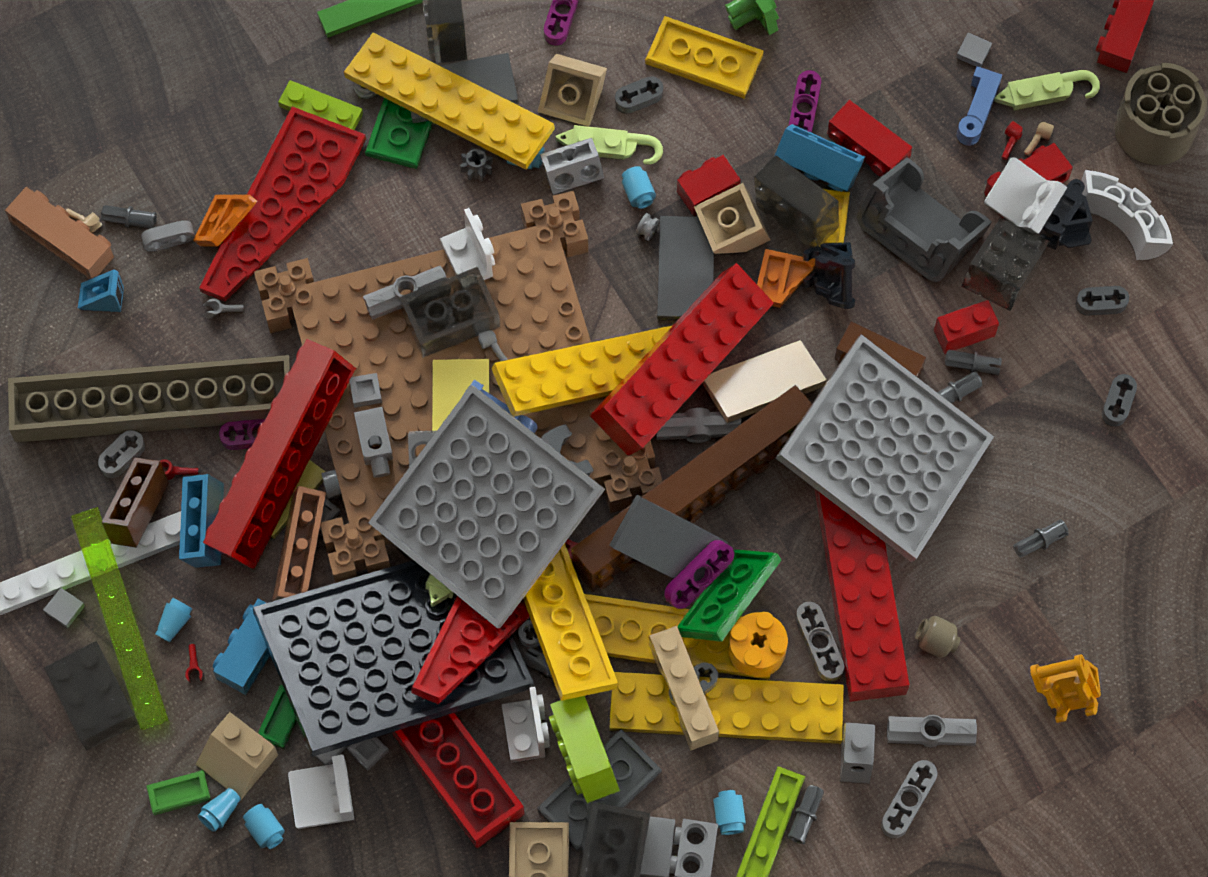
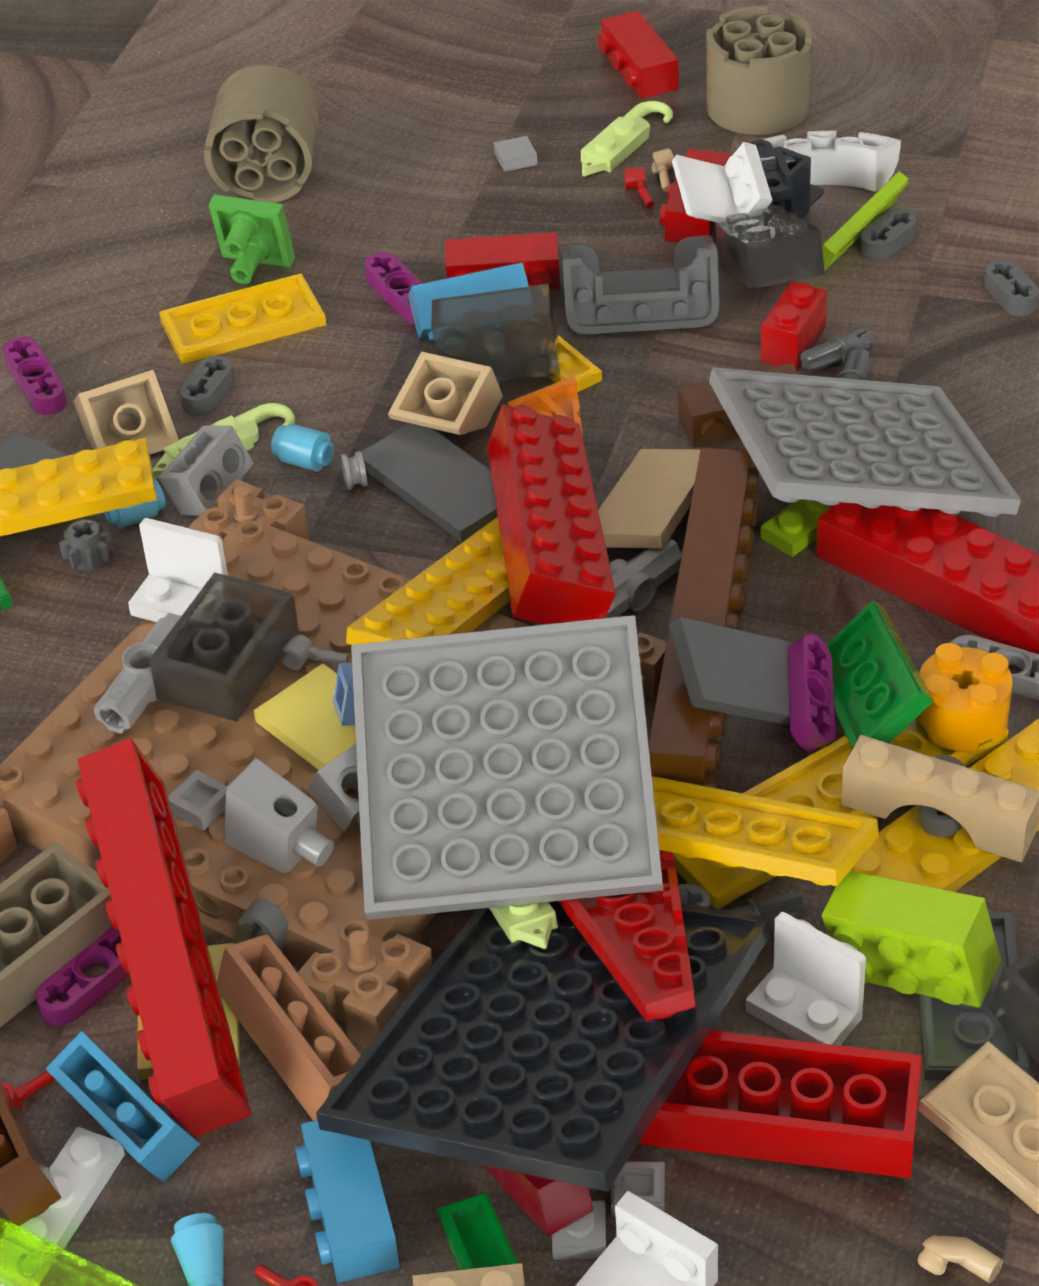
camera: 40 degrees left, 25 degrees down
red brick [677,154,741,217] -> none
black piece [803,242,855,309] -> none
medium blue leg [957,66,1002,146] -> none
none -> lime tile [808,171,909,276]

